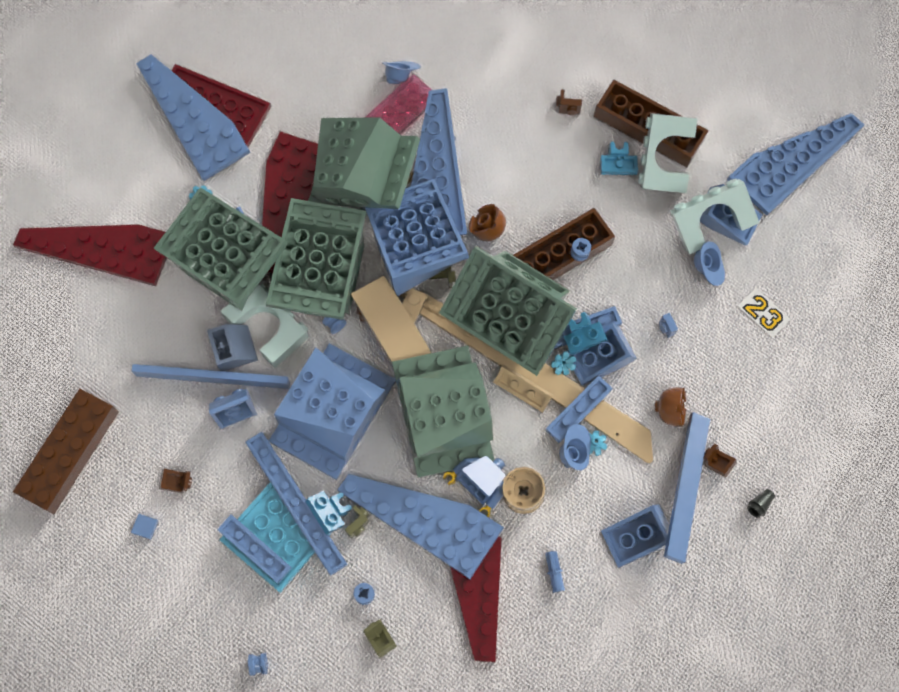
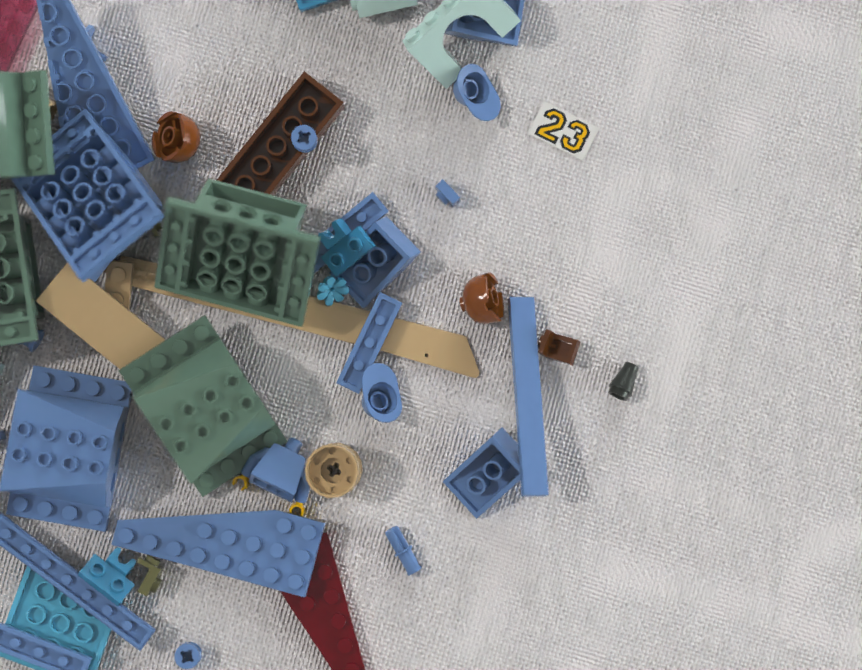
camera: 15 degrees left, 15 degrees up
tan plate [493,365,553,413] -> none
medium azure plant [589,430,607,456] -> none

